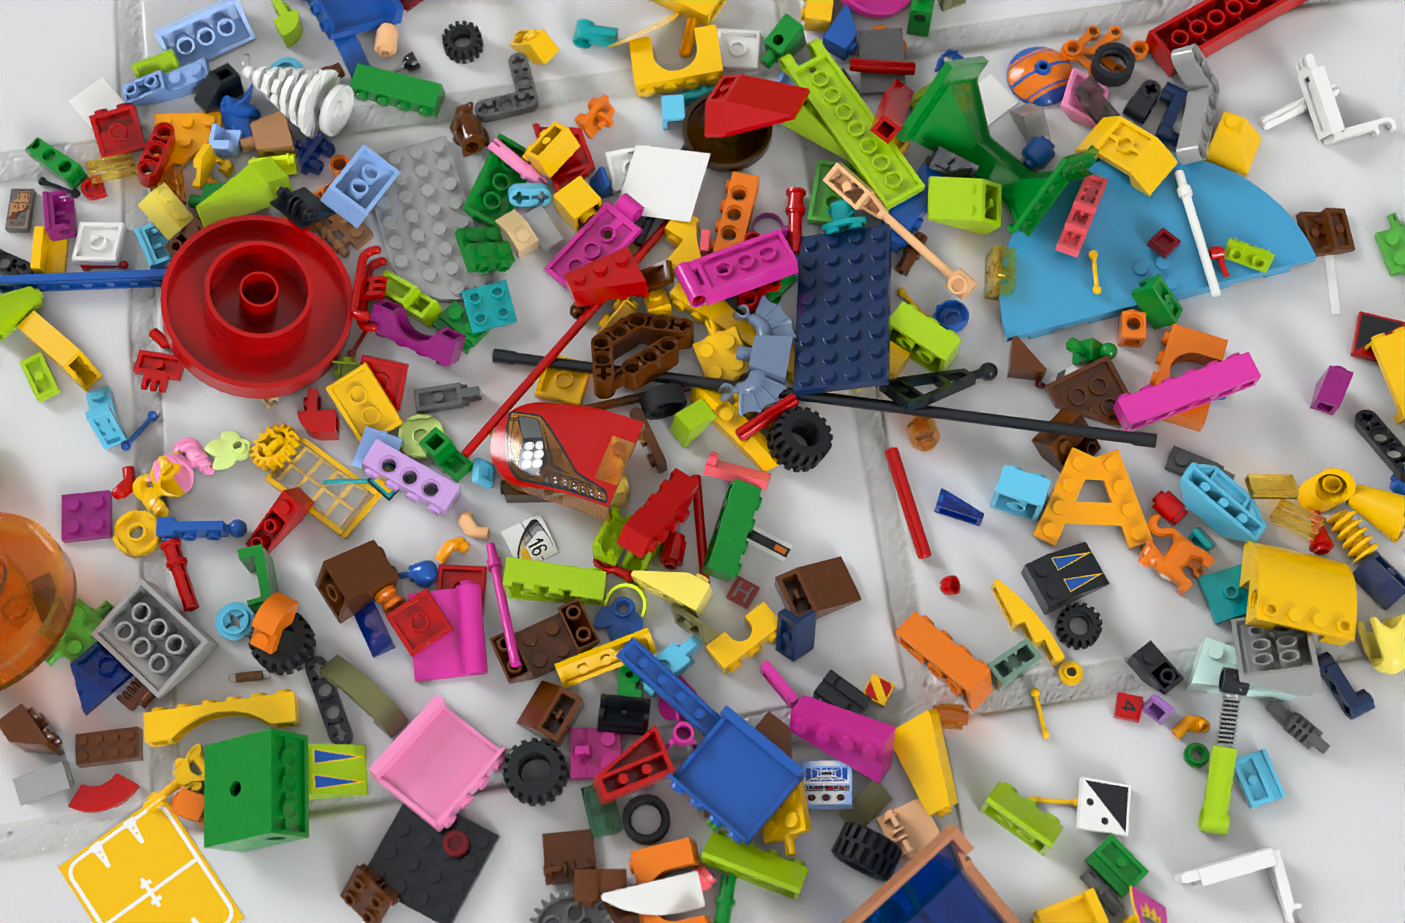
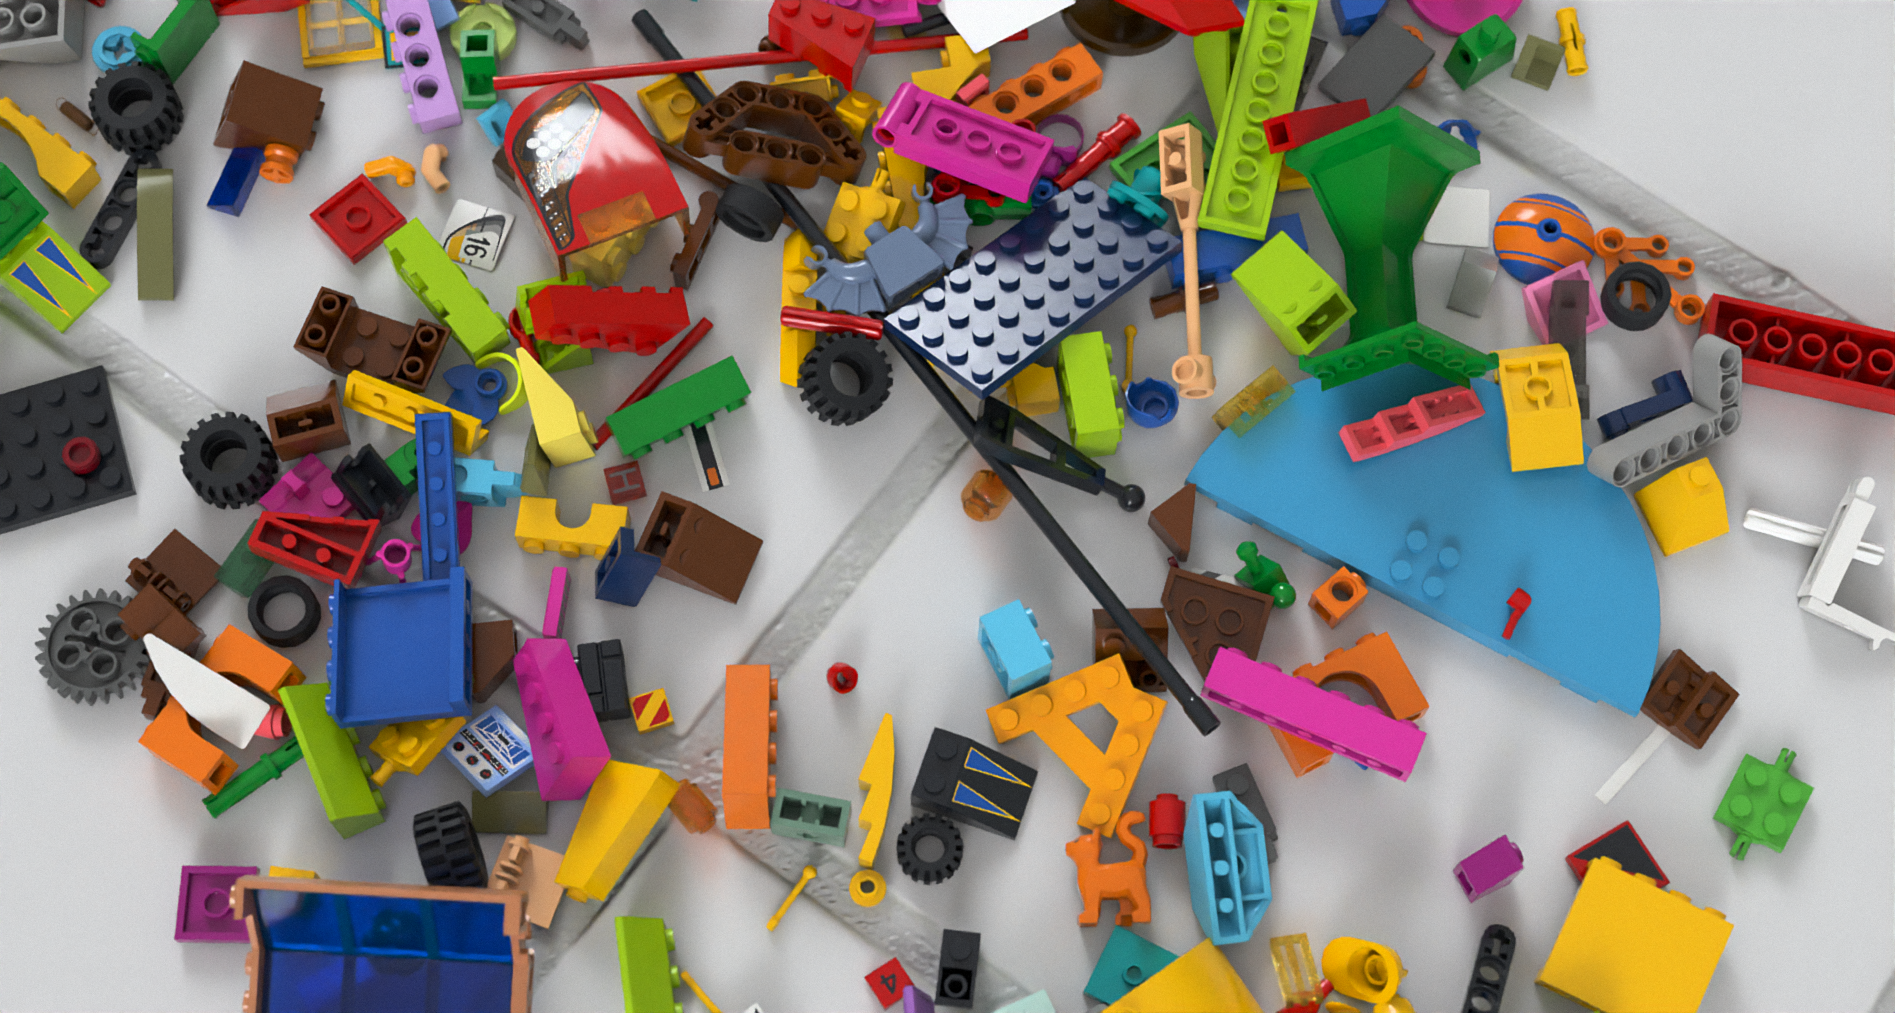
camera: 40 degrees right, 0 degrees up
orange brick [250,592,299,654] -> none
bright pink panel [369,695,507,833] -> none
red tile [385,588,454,657] -> none
blue piece [398,560,438,588] -> none
dark pink door [408,580,488,682] -> none
dark pink bar [486,542,521,667] -> none
reddish brown tile [634,259,674,298] -> none
red brick [659,532,686,570] -> none
lime slope [669,398,718,448] -> none
coral hinge [703,452,771,490] -> none
red axle [849,58,916,75] -> none
red axle [885,447,931,559] -> none
black hinge [925,145,979,178] -> none
clear blue slope [934,488,984,526] -> none
blue head [1021,136,1055,170] -> none
yellow hinge [1088,250,1102,295] -> none
black piece [1122,80,1161,125] -> none
green hinge [1131,274,1183,330] -> none
dark red tile [1147,227,1181,259] -> none
white bar [1174,170,1221,297] -> none
teal slope [1188,527,1217,552] -> none
lime hinge [1224,237,1275,273] -> none
clear yellow tile [1245,474,1300,499] -> none

